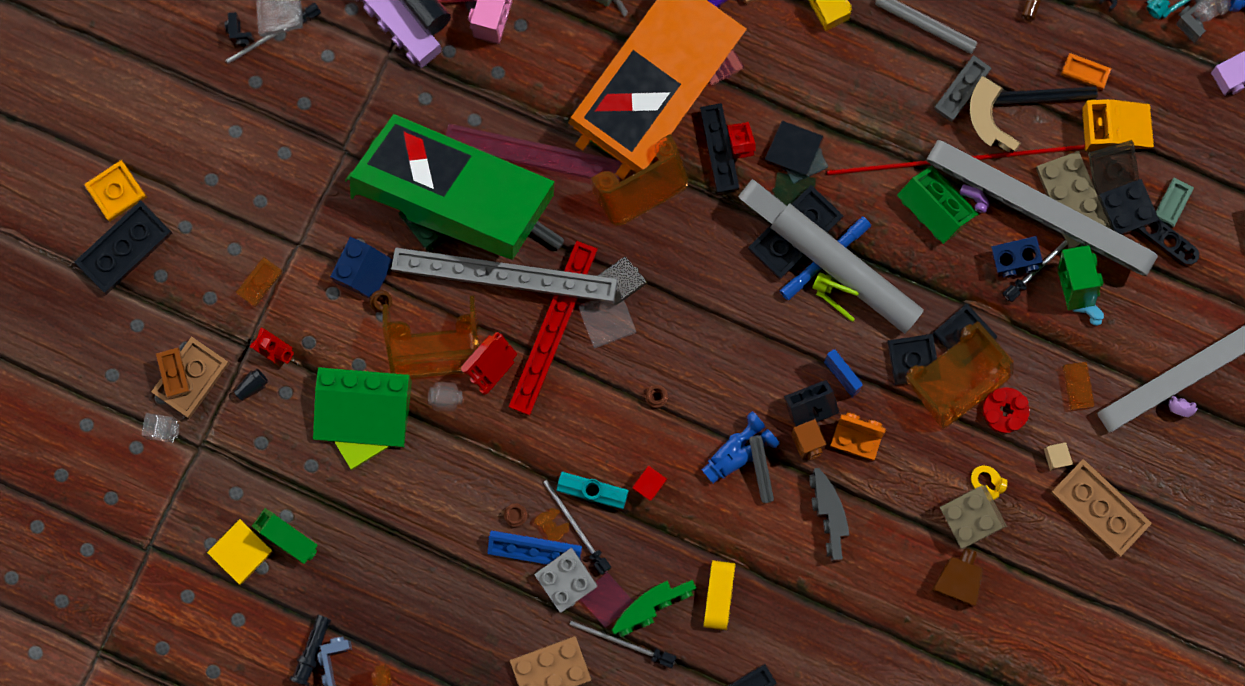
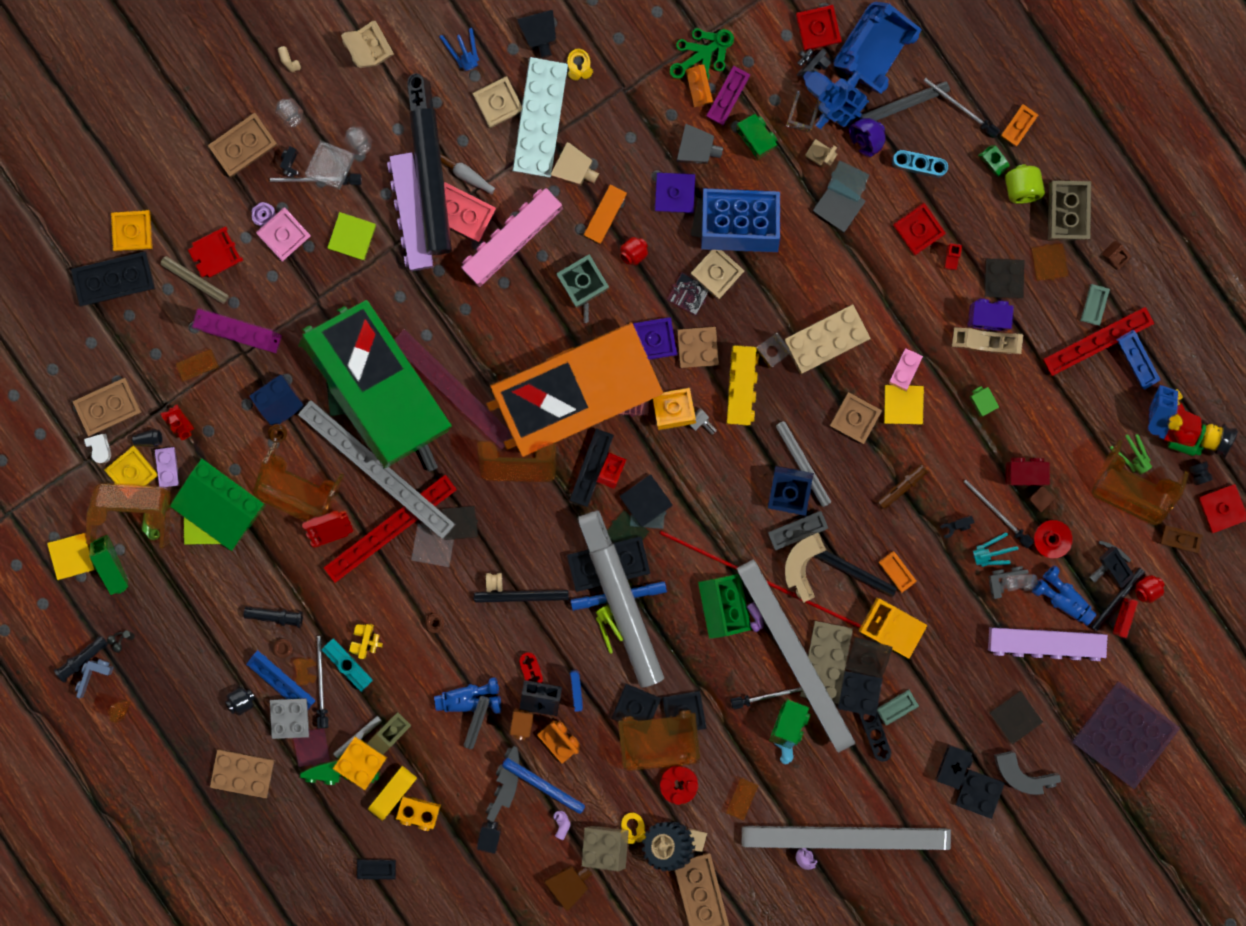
camera: 25 degrees right, 10 degrees up
clear brick [141,413,179,443] -> none
dark orange plate [156,348,190,399] -> none
clear head [428,382,462,412] -> none
piece [570,621,677,669] -> none
red panel [632,465,667,501] -> none
dark blue brick [991,236,1043,278] -> none
none -> white leg [84,434,111,463]
none -> clear orange windscreen [86,483,171,548]
none -> yellow tile [104,446,158,499]
none -> pearl dark grey piece [107,631,135,653]
none -> bright green arm [142,513,160,540]
none -> lavender plate [155,447,180,488]
none -> dark tan axle [160,256,229,304]
none -> red plate [188,226,244,278]
none -> magenta panel [192,309,282,354]
none -> medium nougat plate [208,113,278,177]
none -> black head [225,687,255,716]
none -> black pin [244,606,303,629]
none -> lavender plate [252,202,275,227]
none -> bright pink tile [256,207,311,261]
none -> lime tile [328,212,376,261]
none -> light orange plate [333,736,387,790]
none -> light grey bar [334,716,382,759]
none -> yellow hips [349,623,383,659]
none -> olive slope [367,712,411,754]
none -> light orange brick [396,795,441,831]
none -> black axle [474,590,569,603]
none -> black brick [476,820,502,854]
none -> tan wheel [486,573,503,592]
none -> blue axle [502,758,585,814]
none -> red beam [520,652,543,683]
none -> lavender arm [554,811,571,840]
none -> black wheel [642,822,695,871]
none -> light orange plate [653,388,696,430]
none -> light grey piece [690,408,717,435]
none -> dark blue brick [768,466,814,516]

